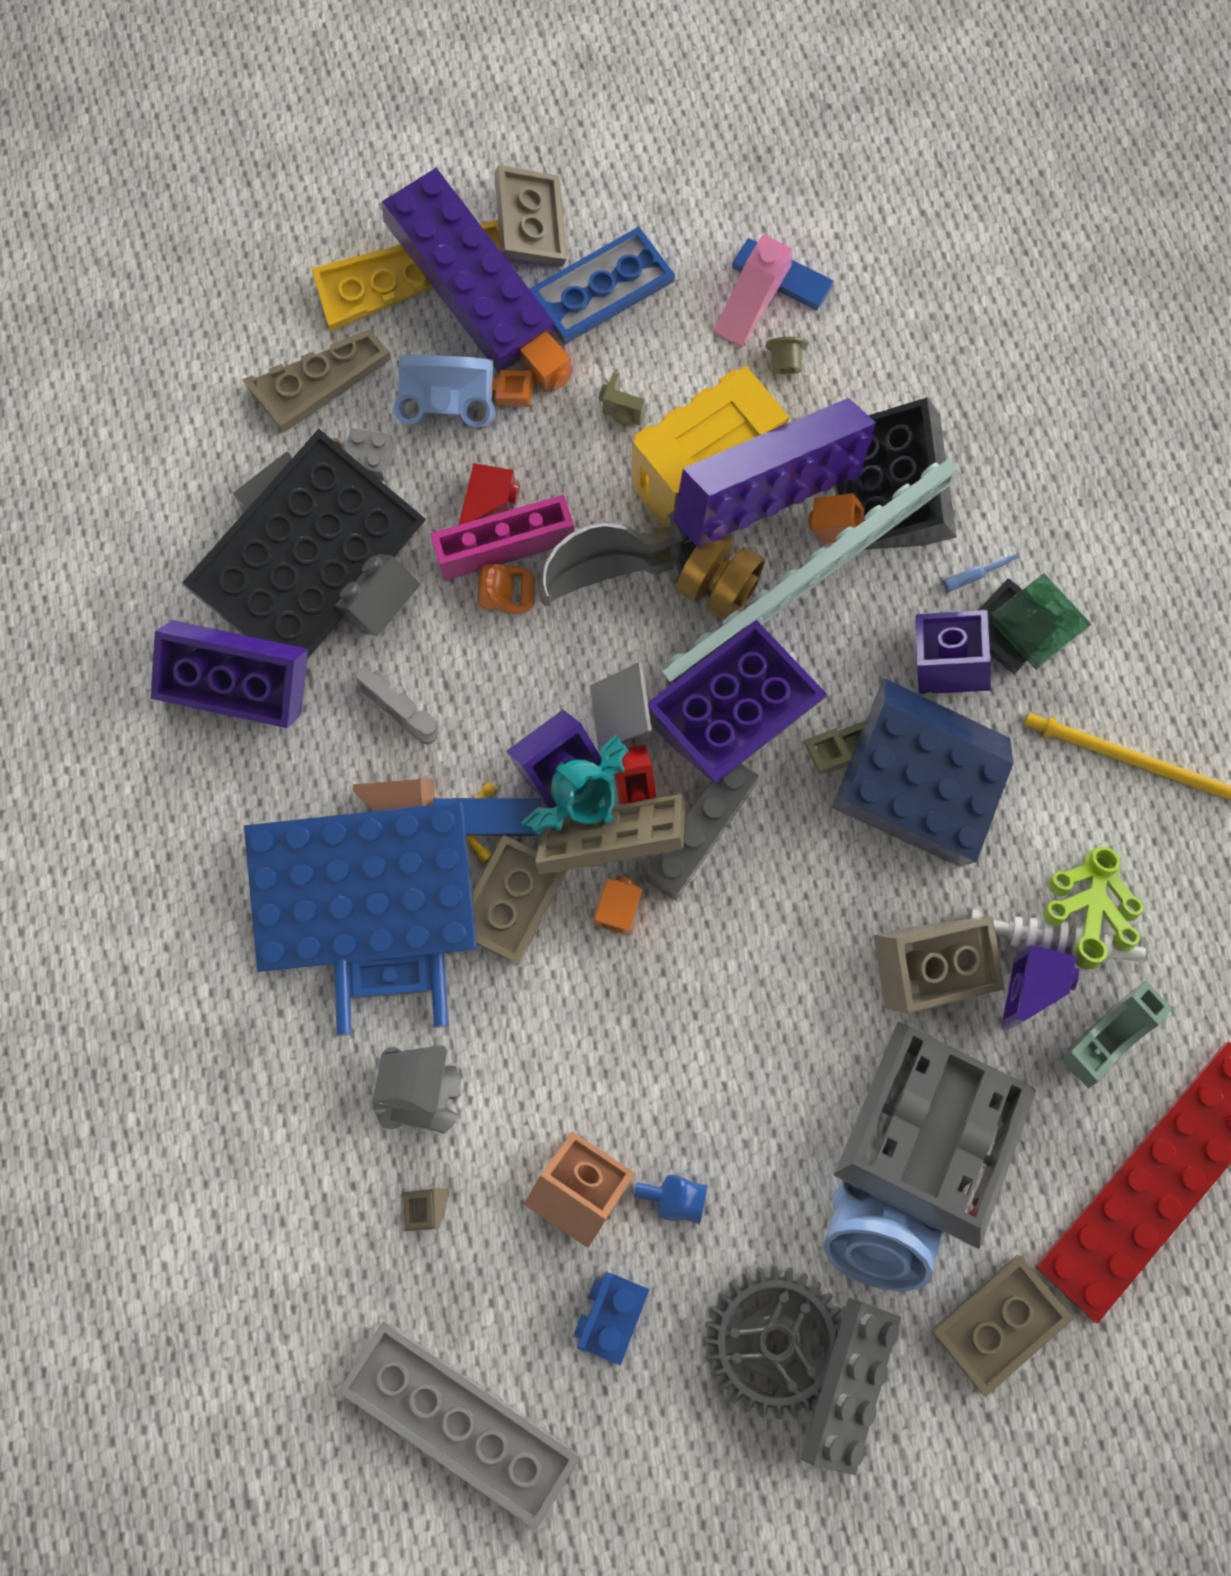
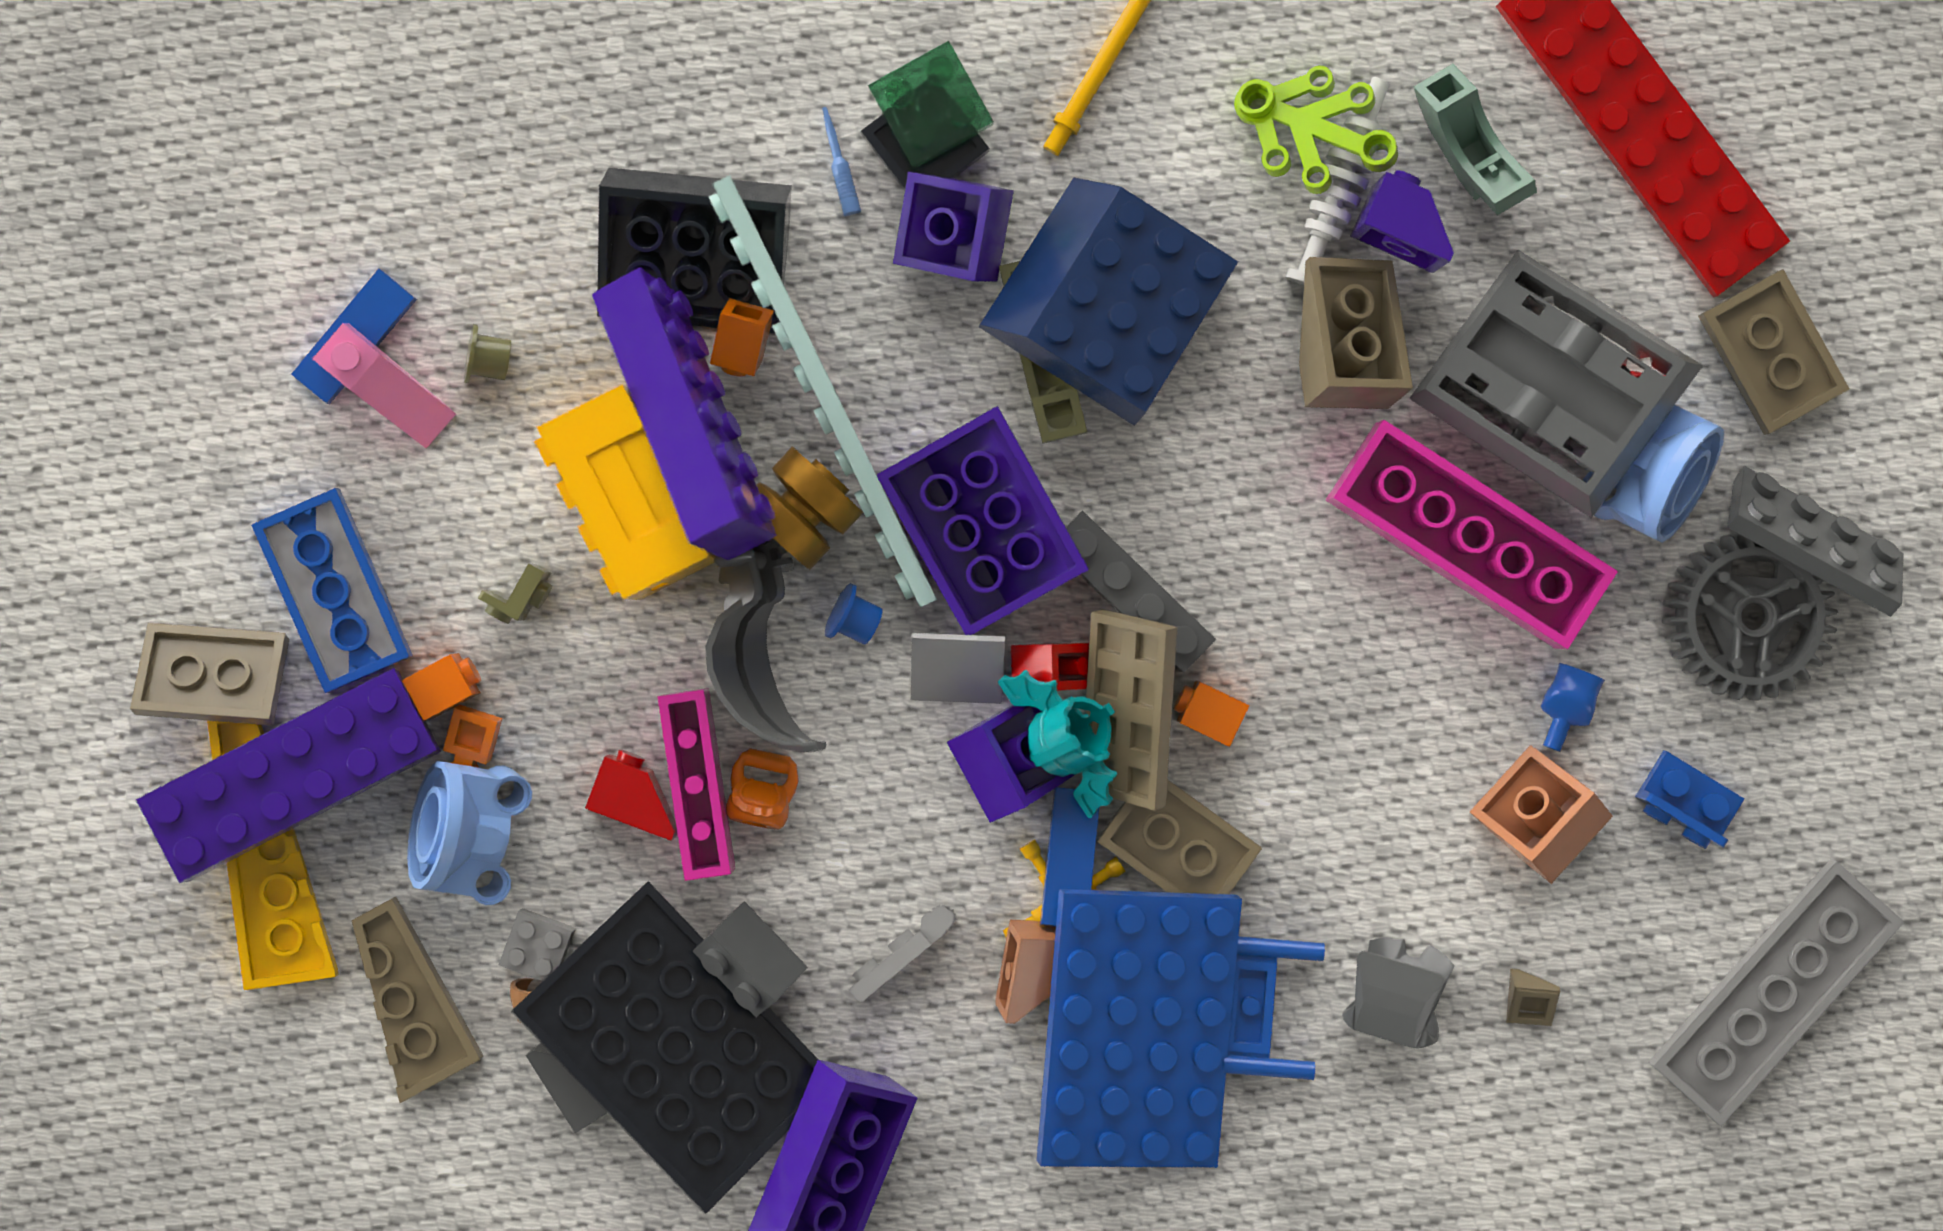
camera: 80 degrees left, 15 degrees up
none -> blue piece [825,583,883,645]
none -> dark pink brick [1326,420,1618,650]

